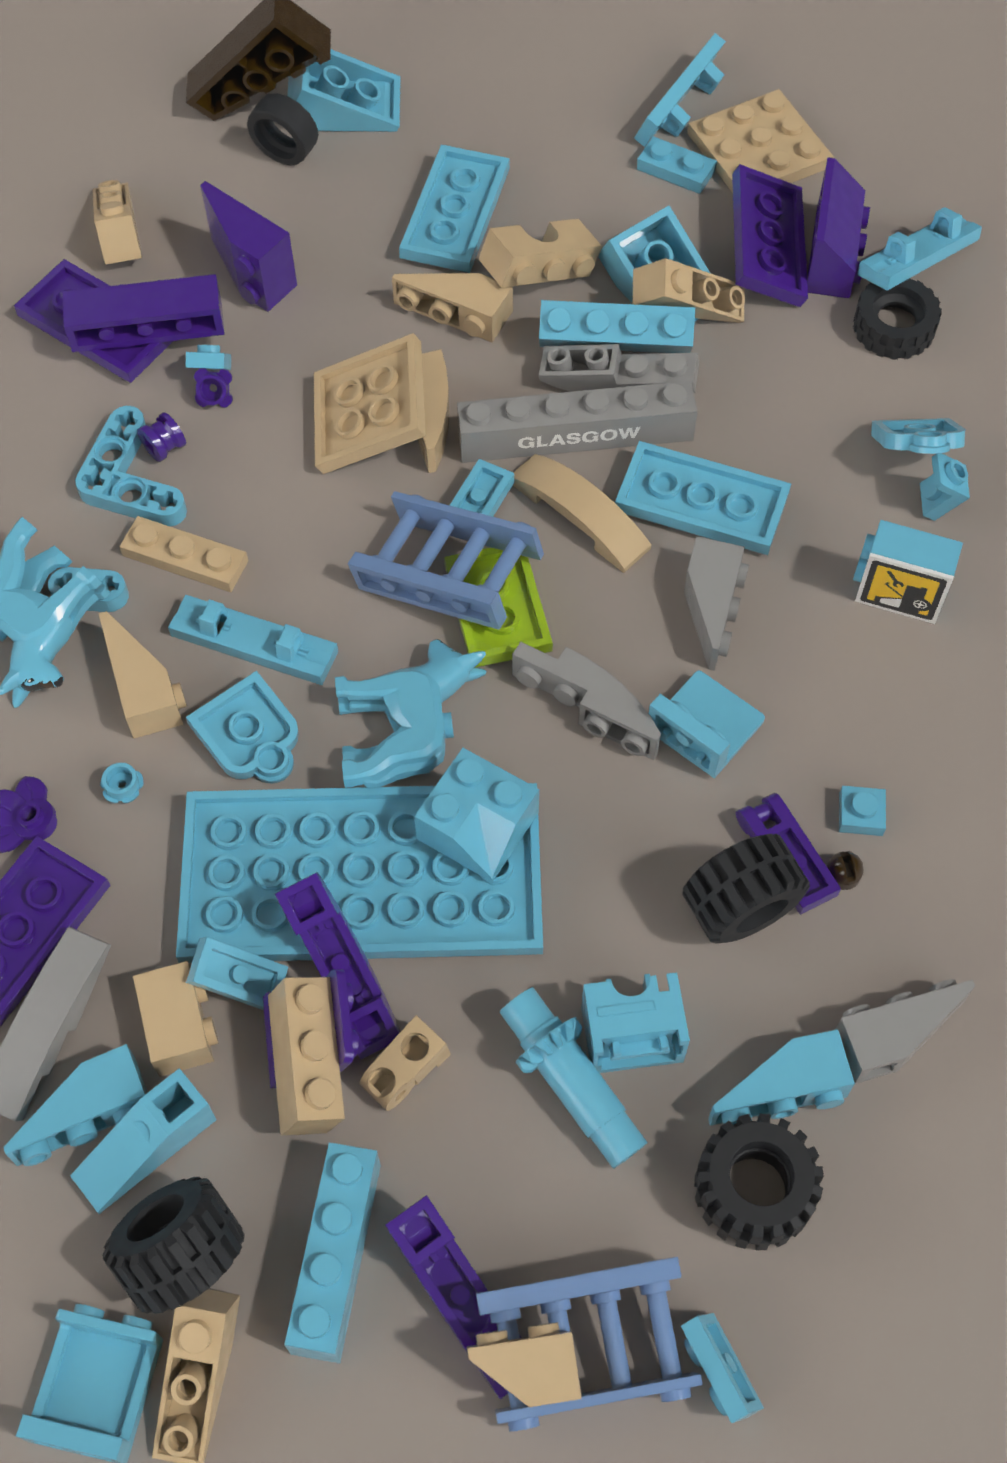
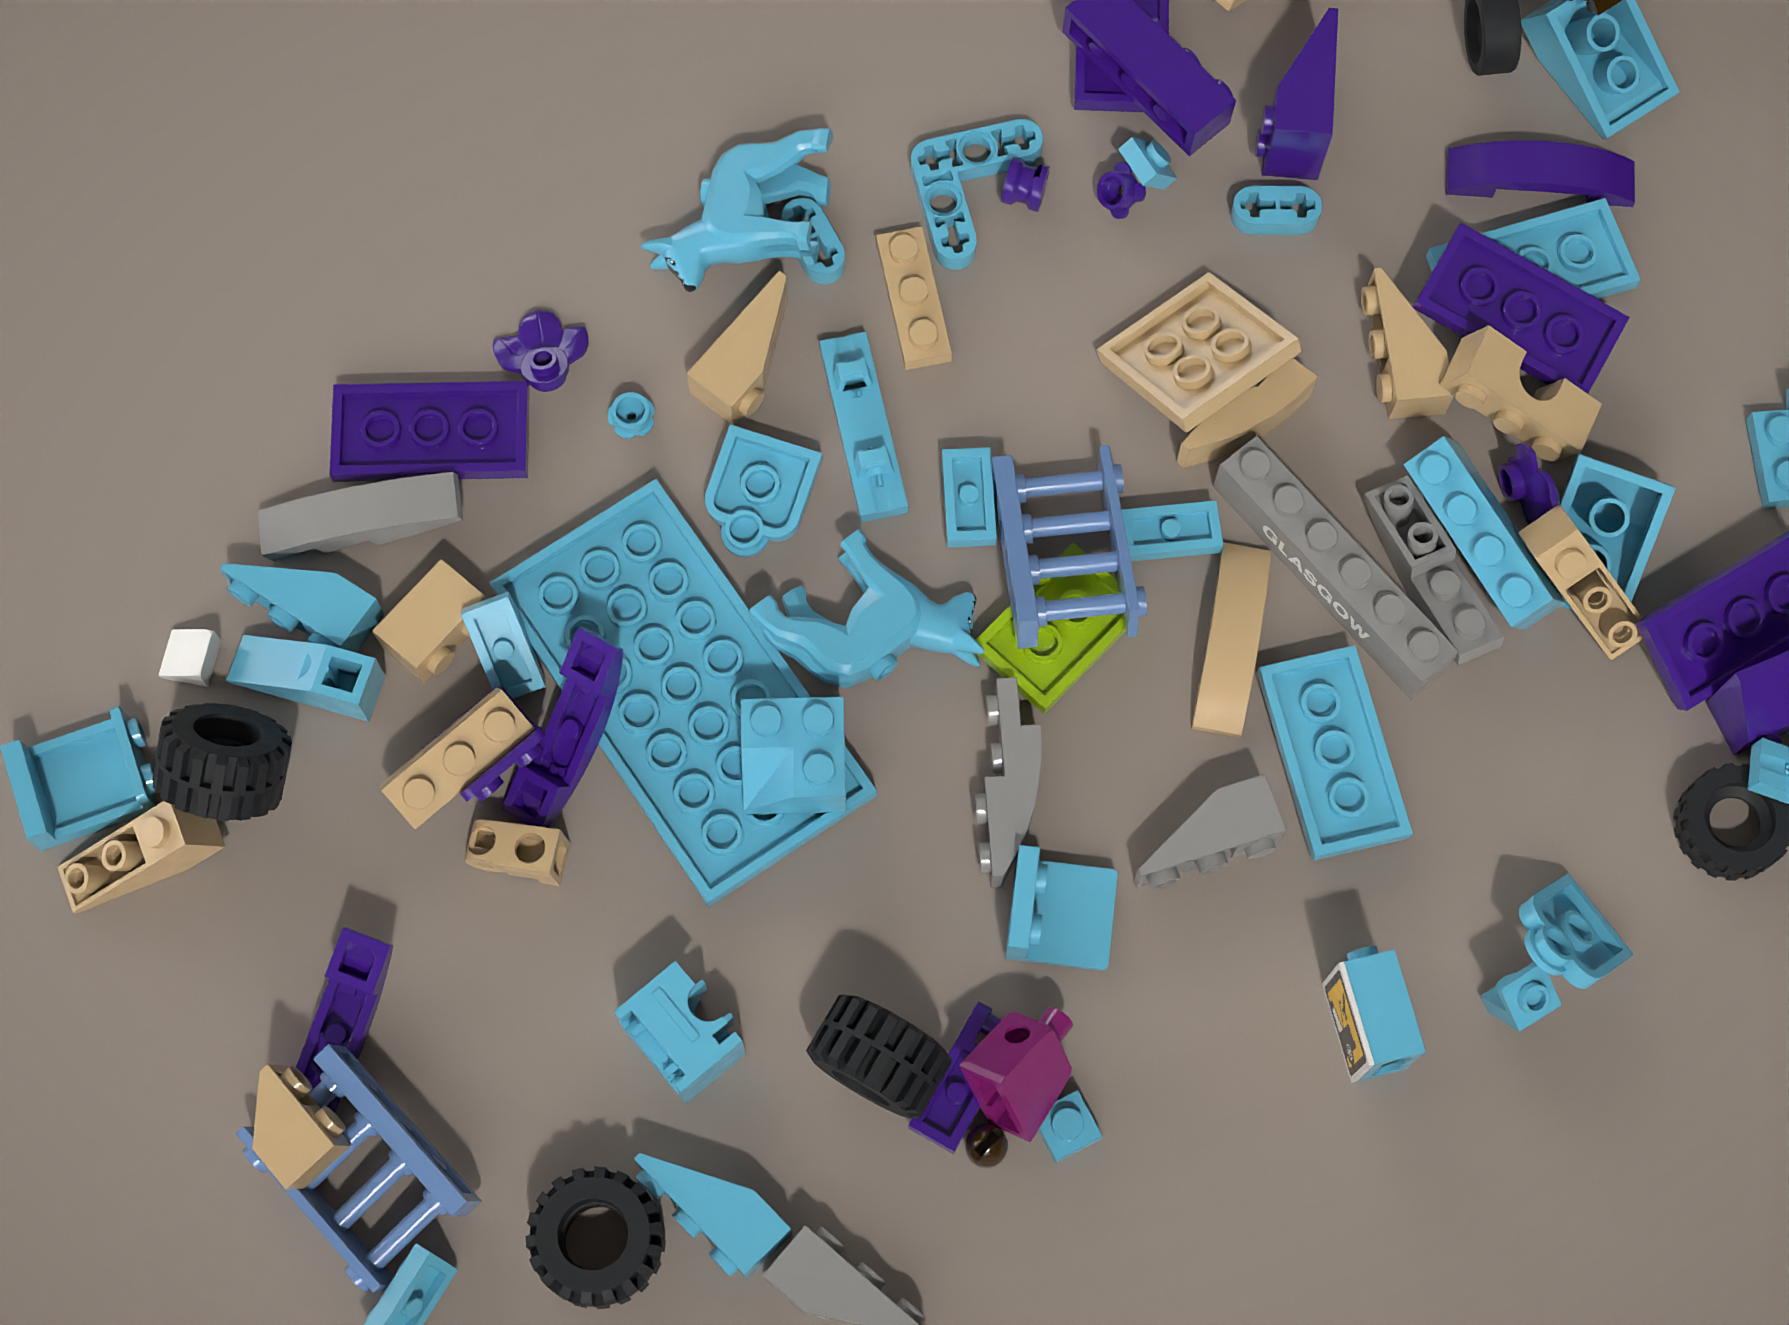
camera: 55 degrees right, 10 degrees up
medium azure brick [284,1142,381,1364] -> none
medium azure gear [500,987,648,1169] -> none
none -> white slope [158,629,221,687]
none -> medium azure plate [941,447,997,548]
none -> magenta torso [959,1007,1073,1142]
none -> medium azure beam [1230,186,1323,235]
none -> dark purple plate [1412,223,1630,394]
none -> dark purple slope [1446,140,1635,207]
none -> dark purple plate [1498,442,1560,524]

